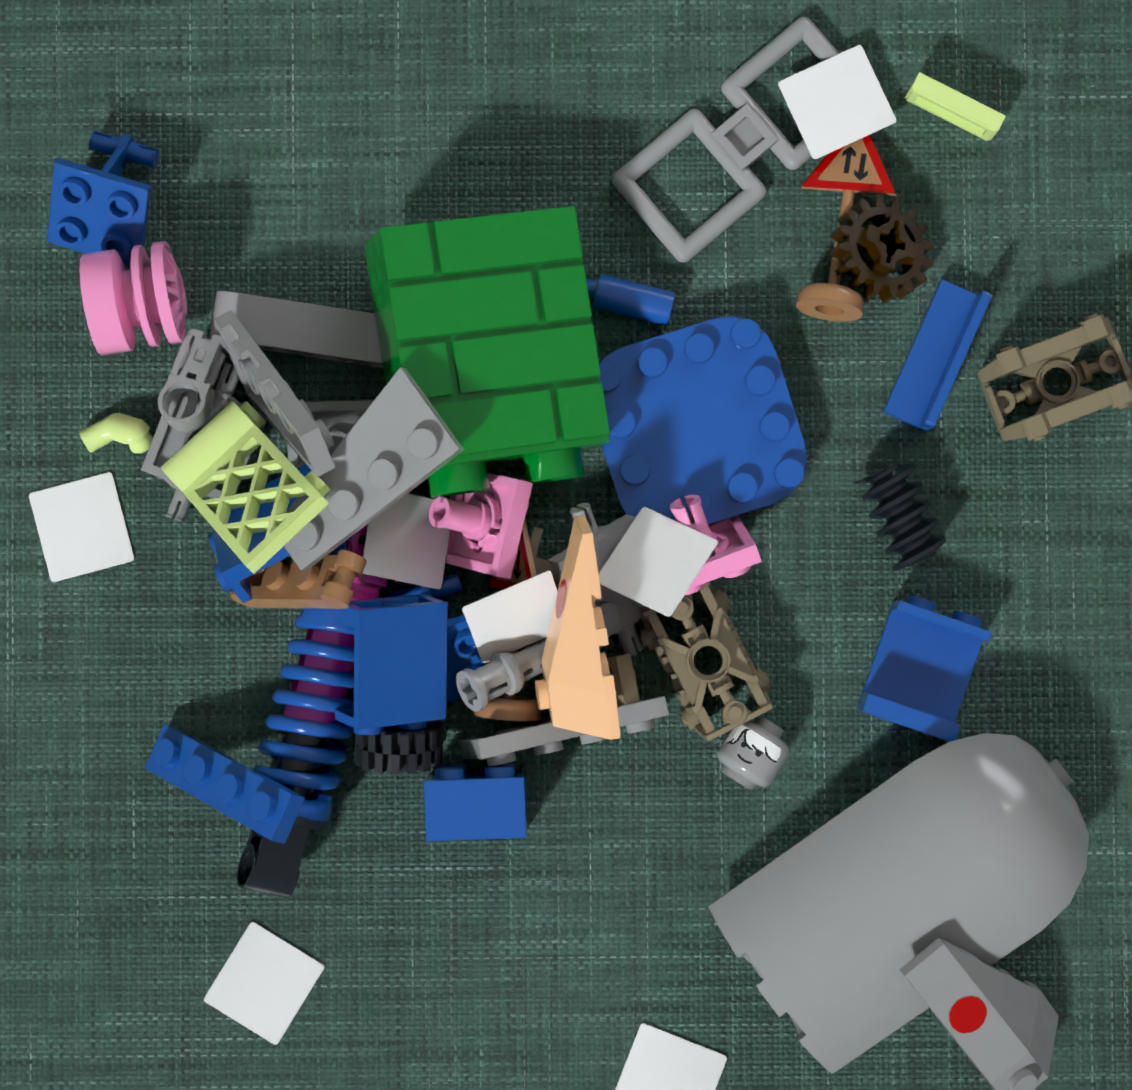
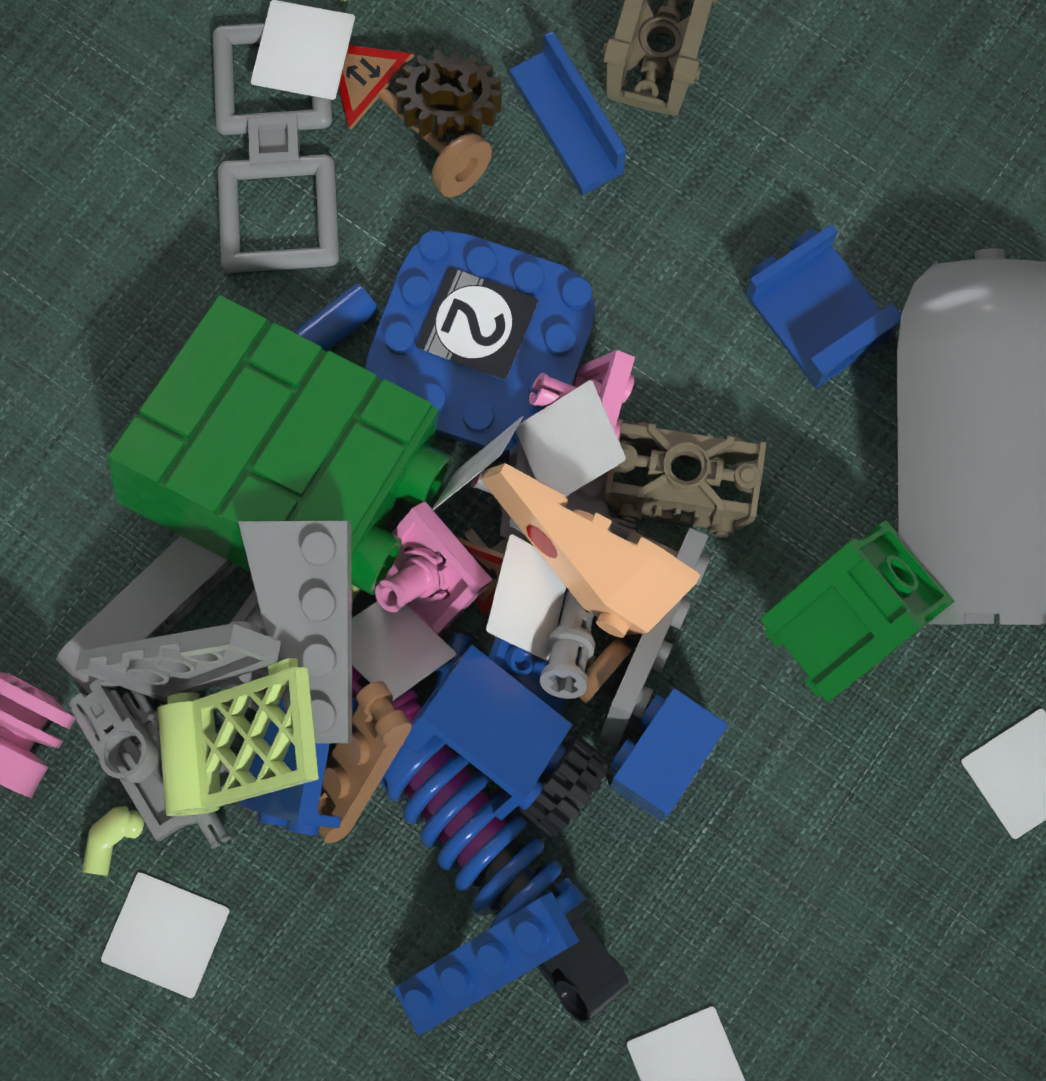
camera: 50 degrees left, 10 degrees down
light grey head [717,715,790,791] -> none
black piece [855,463,947,571] -> none
none -> sticker [416,268,538,380]
none -> white sticker [432,416,523,511]
none -> green container [759,520,955,703]

